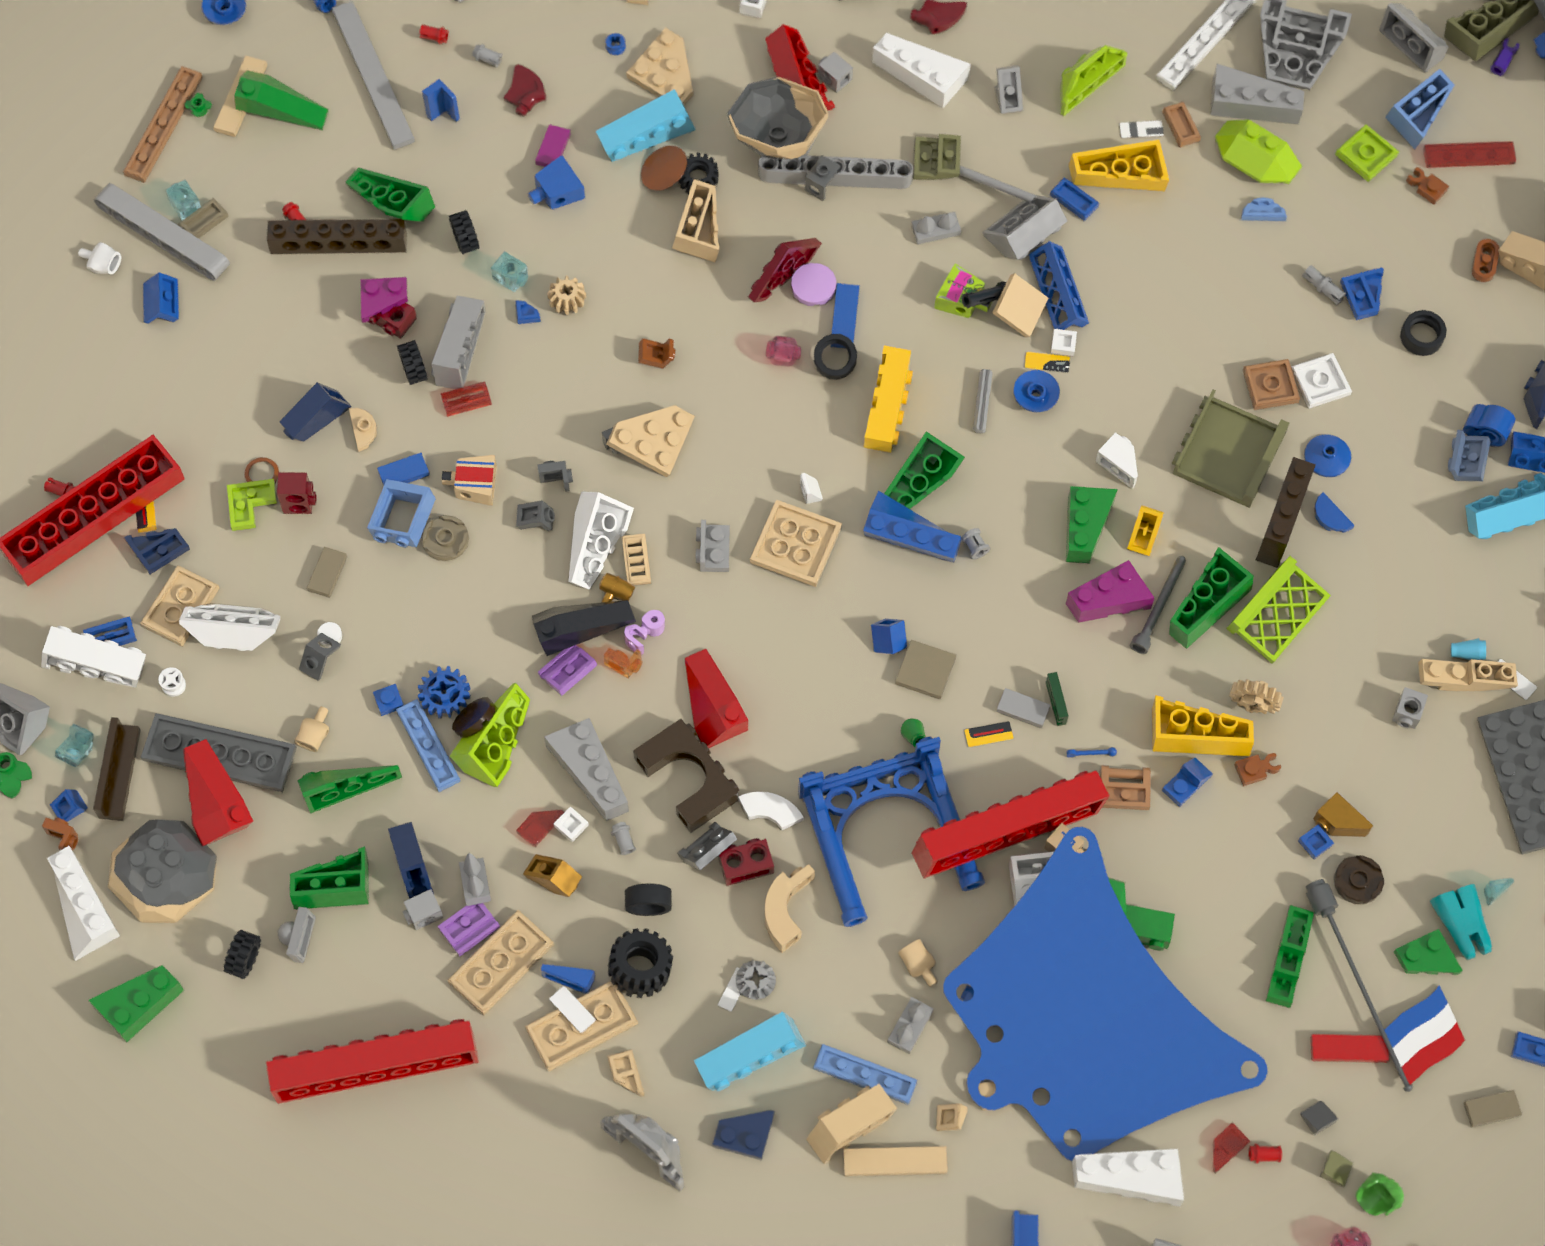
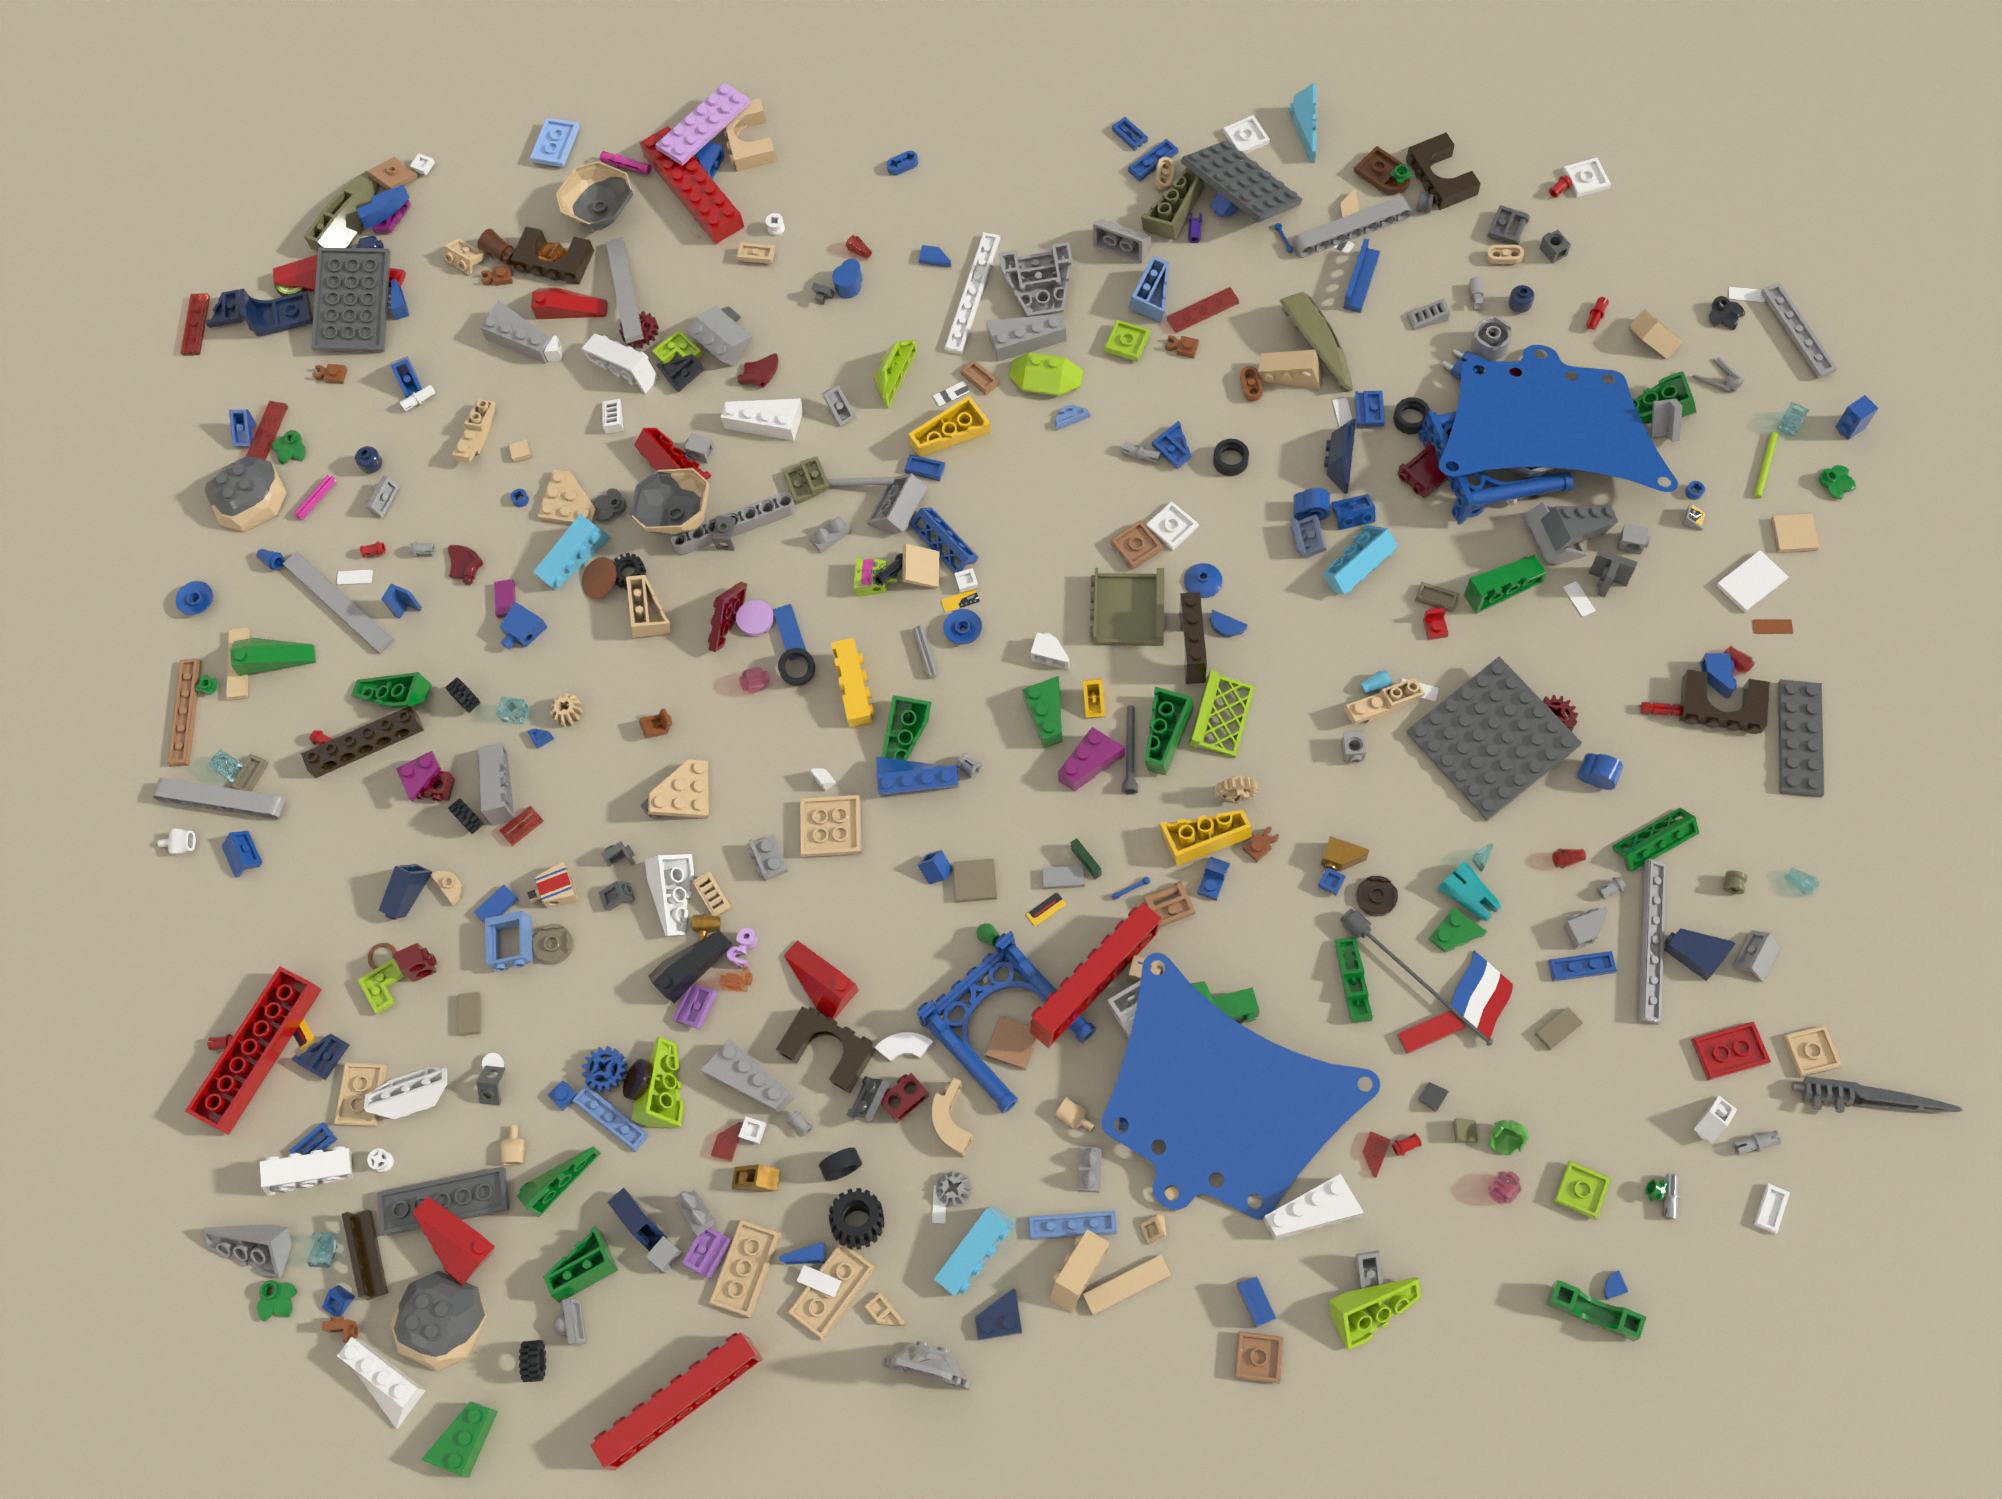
camera: 15 degrees left, 0 degrees up
none -> white sticker [337,570,373,585]
none -> dark grey plate [593,488,626,521]
none -> medium nougat tile [985,1016,1037,1070]

